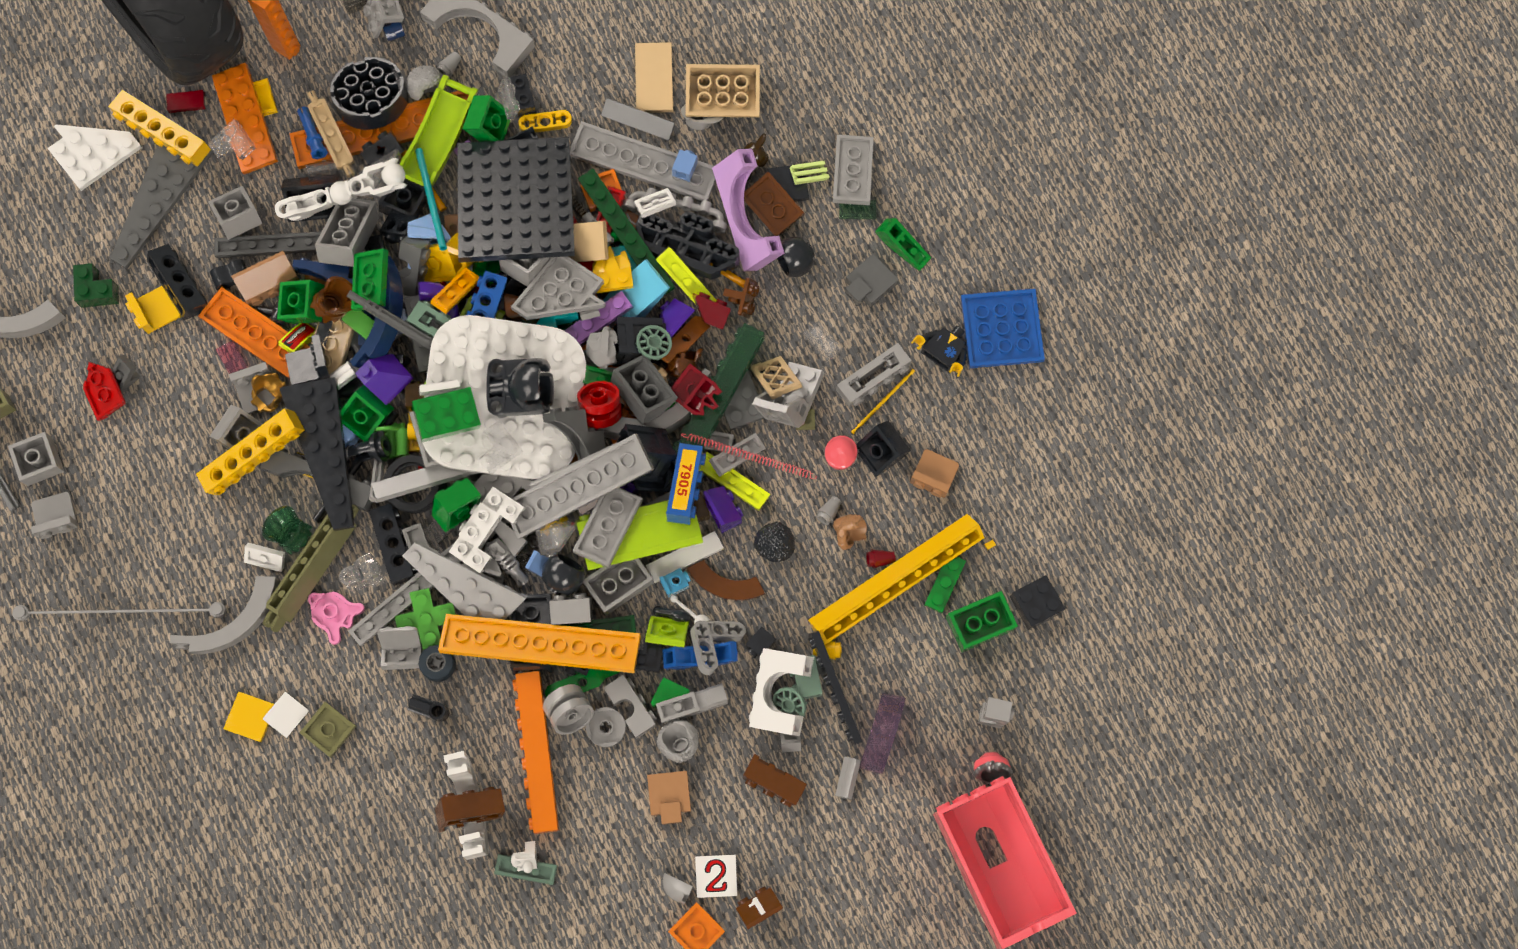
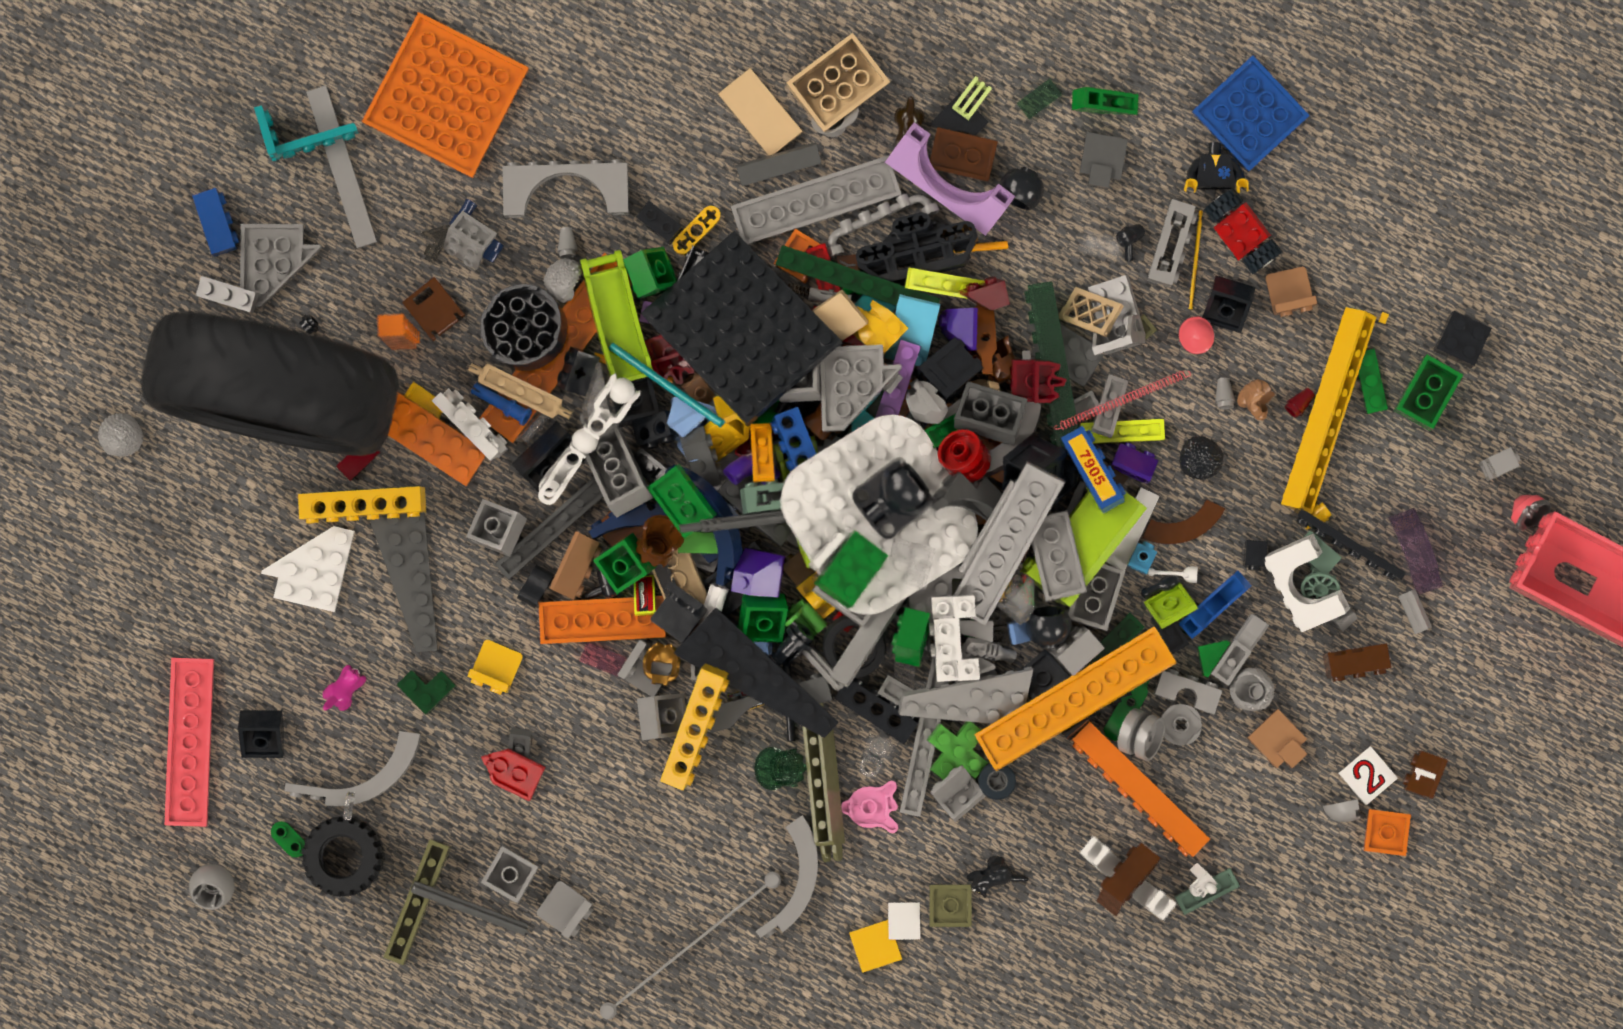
camera: 30 degrees left, 10 degrees up
black brick [147,244,207,320] -> none
clear plate [208,119,256,160] -> none
white plate [244,543,285,572] -> none
black piece [408,694,450,722] -> none
clear plate [495,77,520,120] -> none
white tile [634,188,676,218] -> none
sand green wheel [636,325,672,360] -> none
medium blue brick [672,149,698,182] -> none
light grey beam [690,621,746,675] -> none
reddish brown bracket [723,277,759,319] -> none
light grey plate [833,135,874,205] -> none
none -> dark pink animal [323,665,366,711]
none -> reddish brown container [402,277,465,341]
none -> white bracket [432,388,508,461]
none -> dark red plate [645,334,694,384]
none -> black animal [966,856,1029,898]
none -> black piece [1116,224,1145,262]
none -> plate [1204,187,1282,275]

